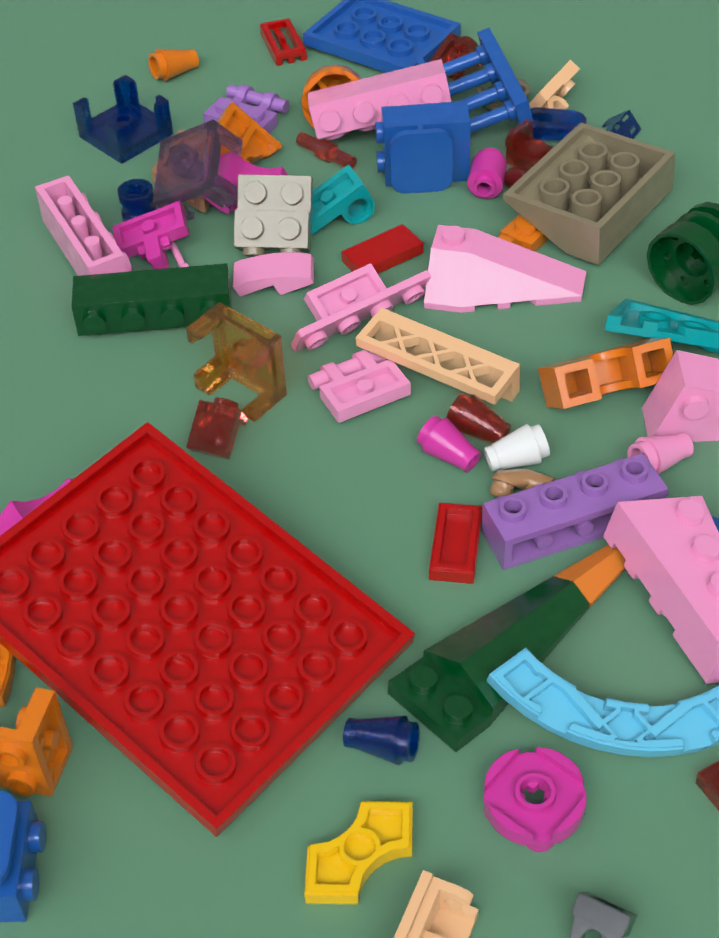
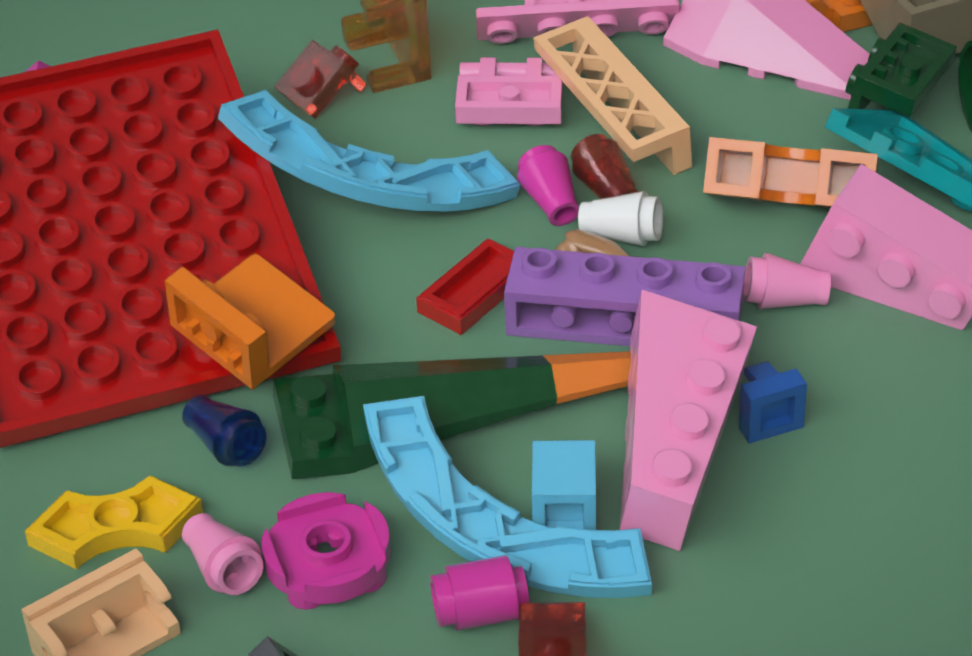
camera: 30 degrees right, 5 degrees down
none -> orange bracket [165,254,335,390]
none -> bright pink cone [182,513,263,595]
none -> medium azure tile [218,90,521,212]
none -> dark pink brick [430,555,529,631]
none -> medium azure brick [532,440,596,530]
none -> dark green bracket [845,23,957,117]

